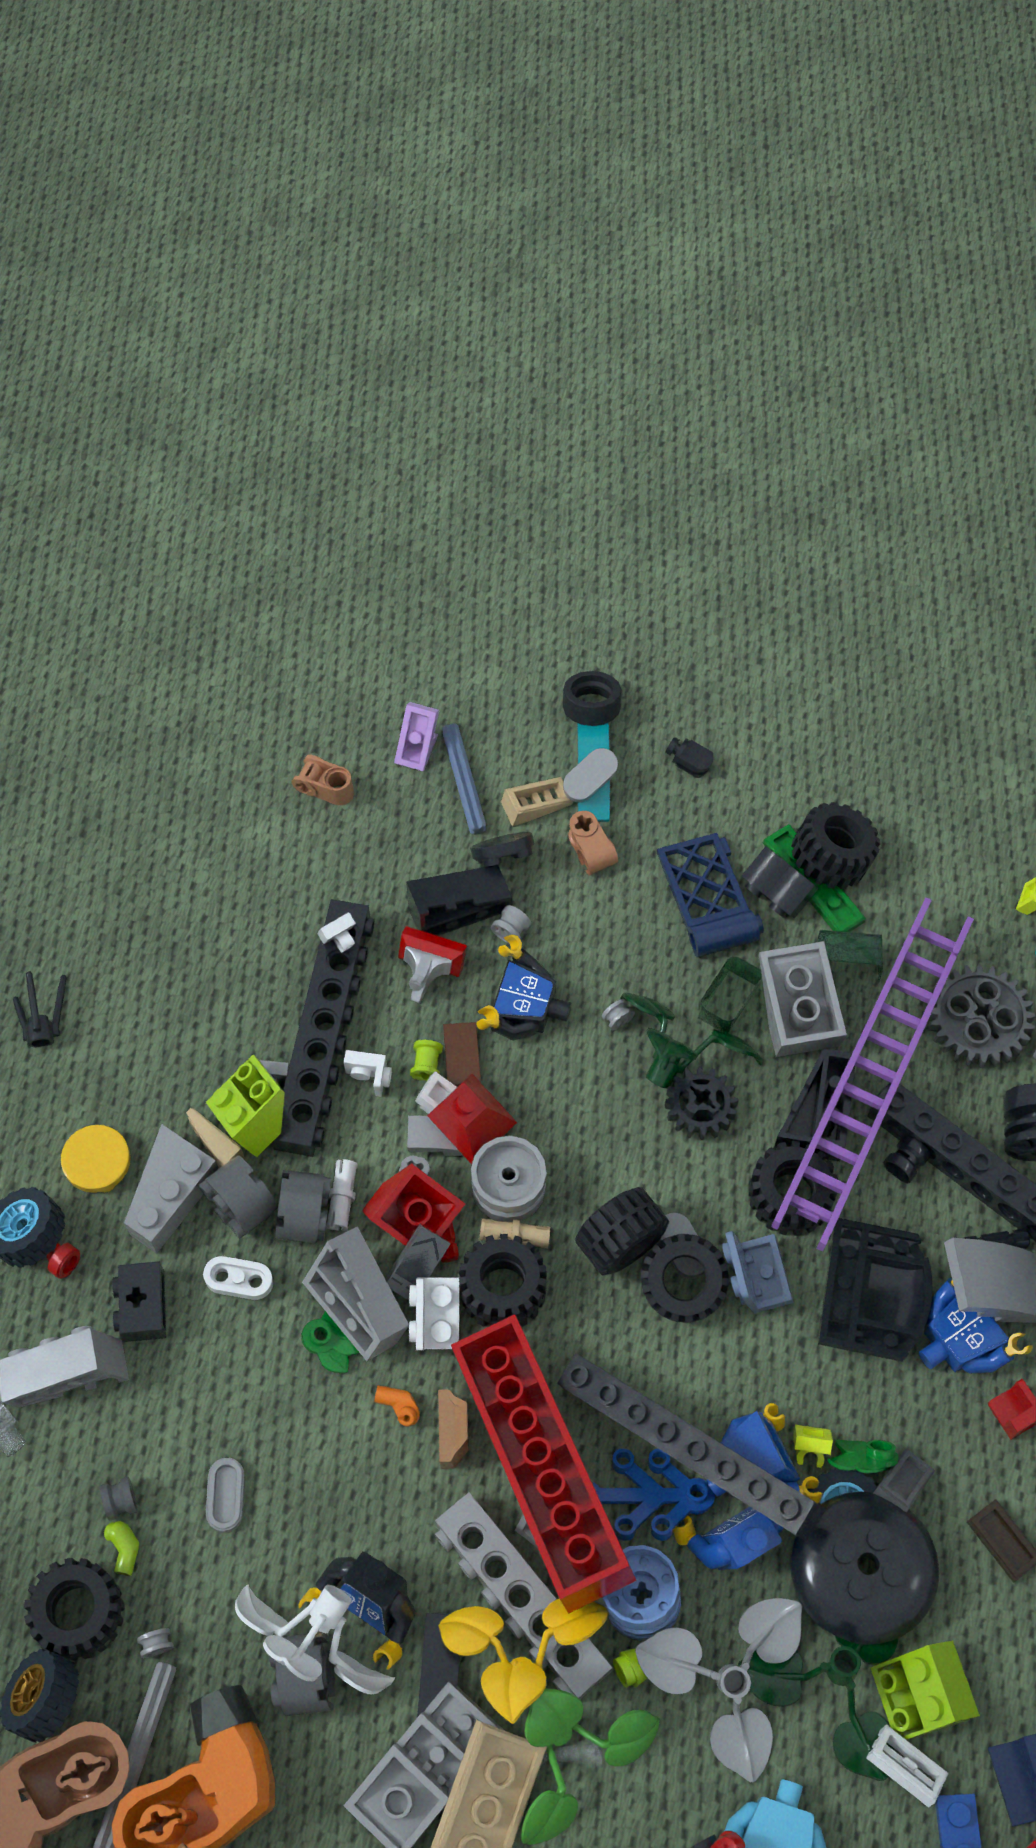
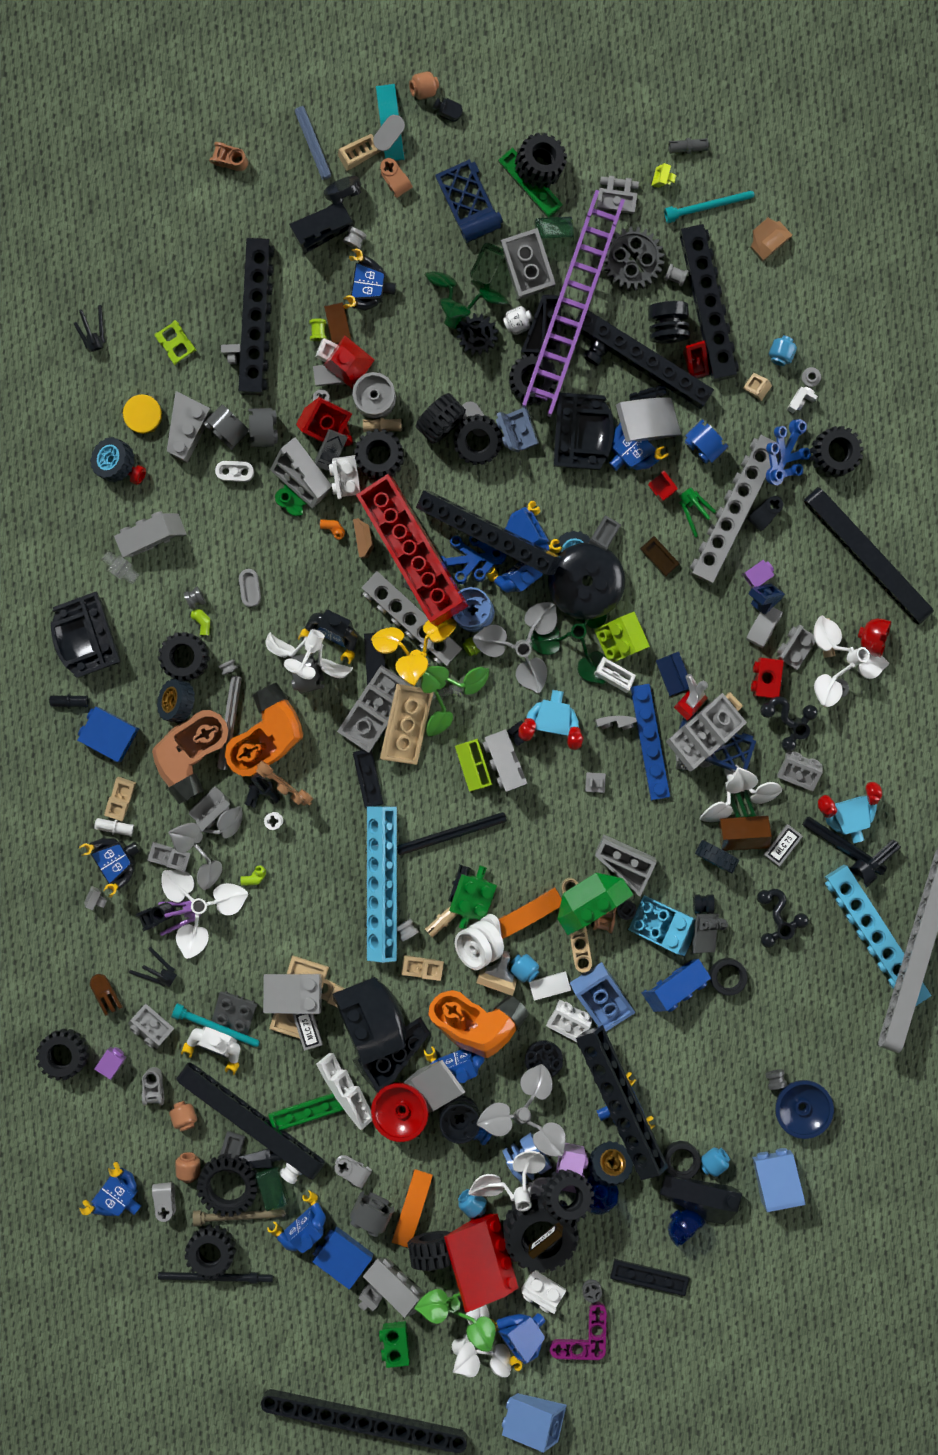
camera: 10 degrees left, 25 degrees up
black brick [112,1261,166,1342] -> none
tan slope [186,1108,244,1168] -> none
lime slope [206,1054,285,1157] -> none
white tile [317,912,356,953] -> none
white pin [326,1159,358,1231] -> none
white bracket [344,1050,392,1097] -> none
lavender slope [394,702,439,771] -> none
piece [398,926,467,1003] -> none
black tyre [563,671,622,726] -> none
light grey bush [602,999,635,1030] -> none
black brick [742,846,819,918] -> none
neon yellow tile [793,1425,833,1468] -> none
green plate [828,1440,899,1474] -> none
none -> lime piece [154,320,197,365]
none -> nougat head [409,71,439,100]
none -> white head [504,306,533,335]
none -> light grey plate [596,175,639,214]

